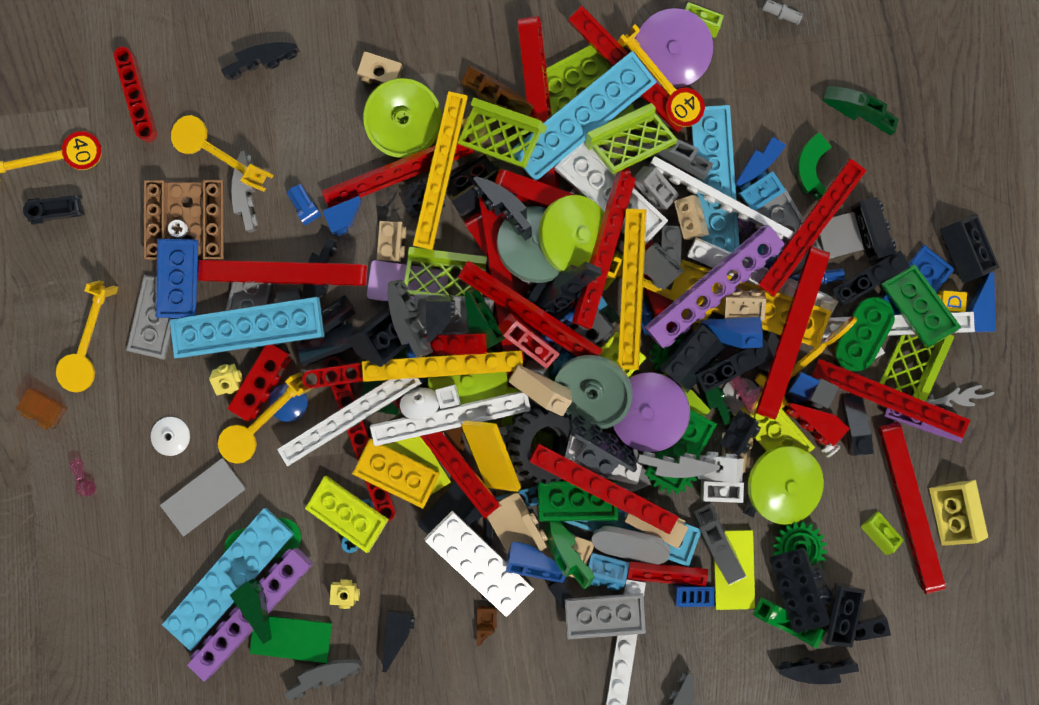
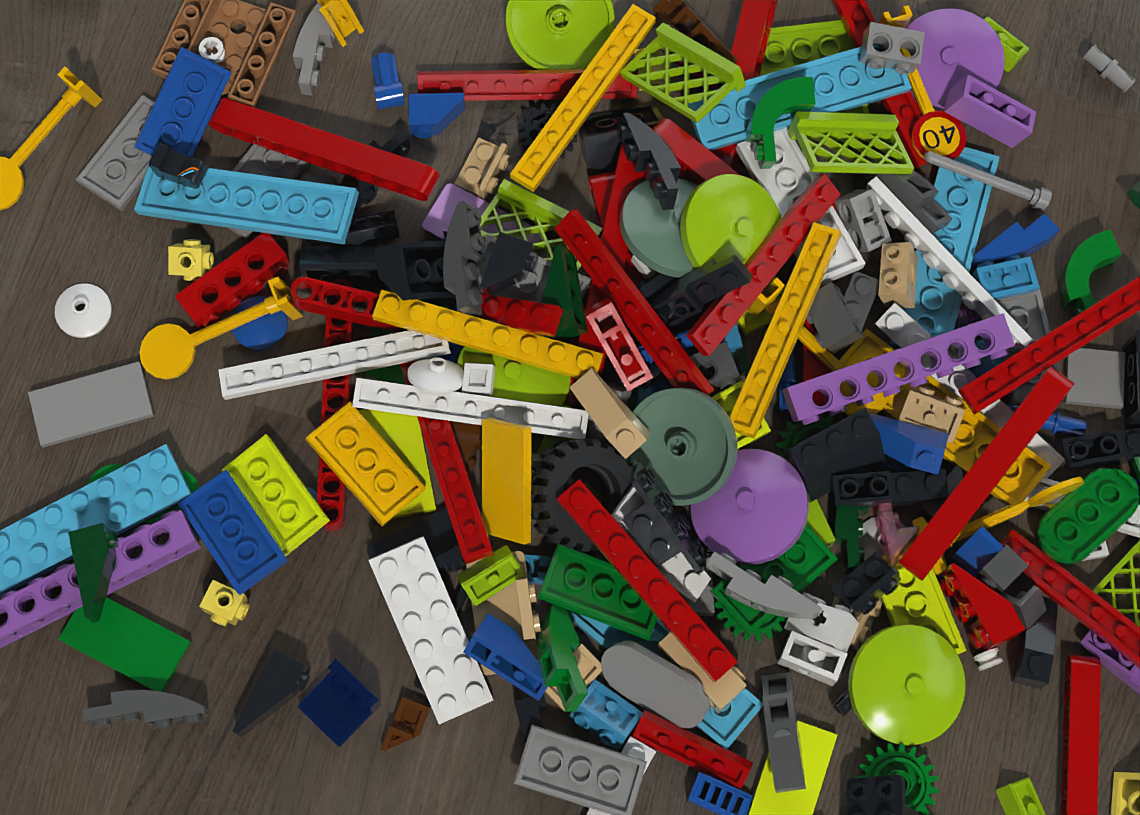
camera: 20 degrees right, 15 degrees down
none -> black leg [148,143,209,189]
none -> blue plate [178,470,289,595]
none -> clear blue bracket [298,659,382,747]
none -> lime slope [457,545,525,606]
none -> green arch [746,77,816,169]
none -> light grey brick [859,22,925,74]
none -> light grey piece [924,151,1052,211]
none -> medium lavender brick [944,75,1036,148]
none -> flat silver panel [1000,586,1047,629]

